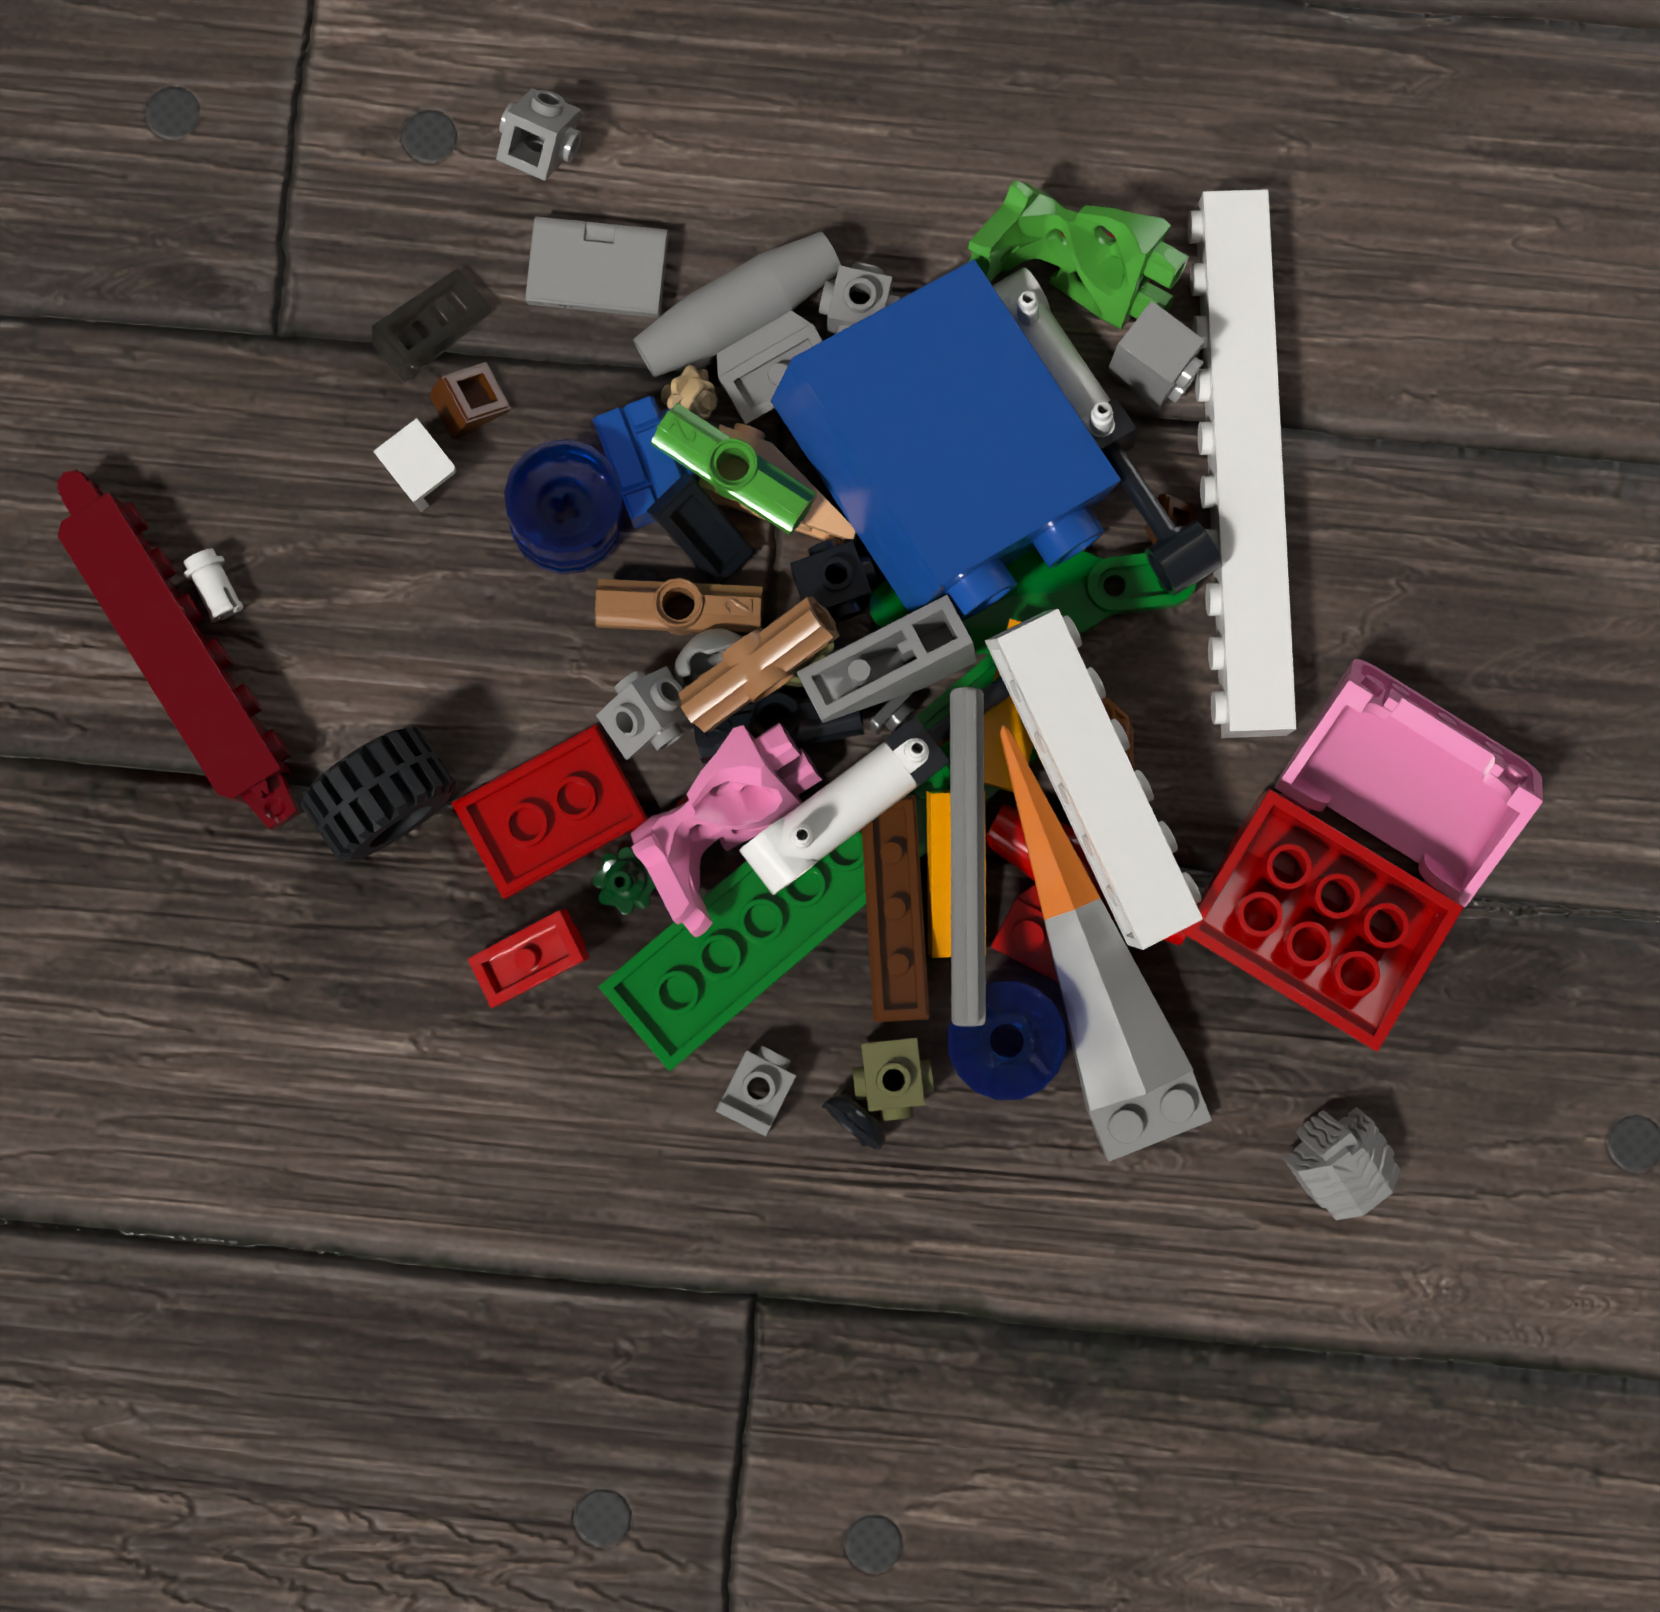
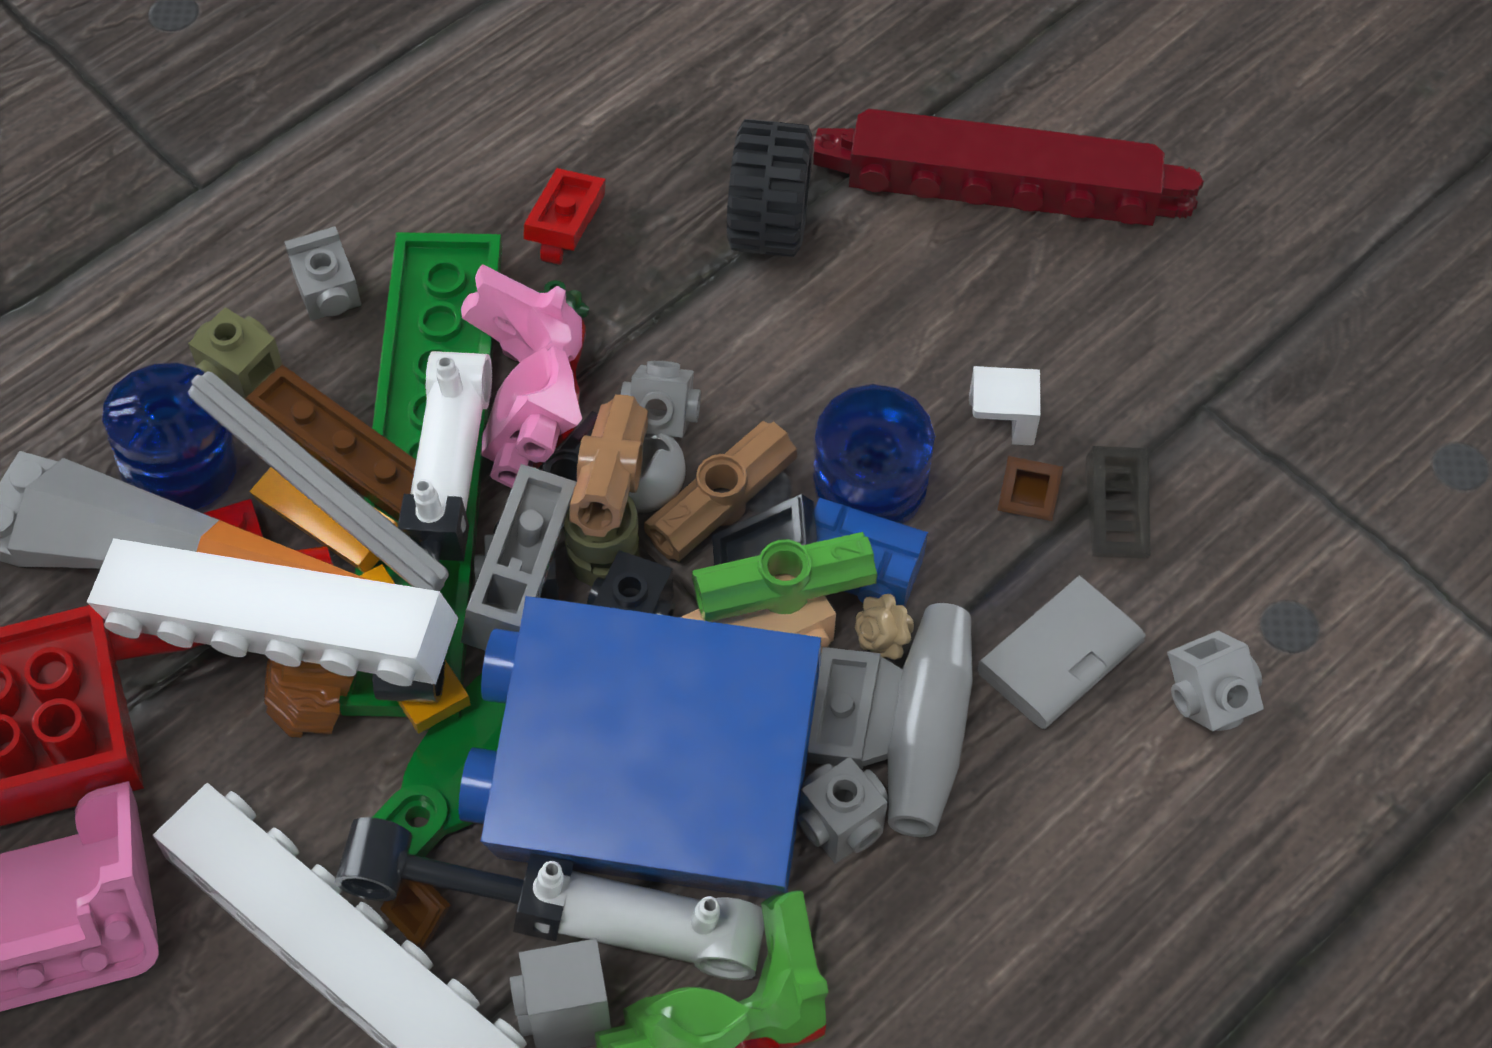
camera: 130 degrees right, 25 degrees down
white pin [183,548,244,622] -> none
red tile [452,724,648,900] -> none
black piece [822,1088,886,1150] -> none

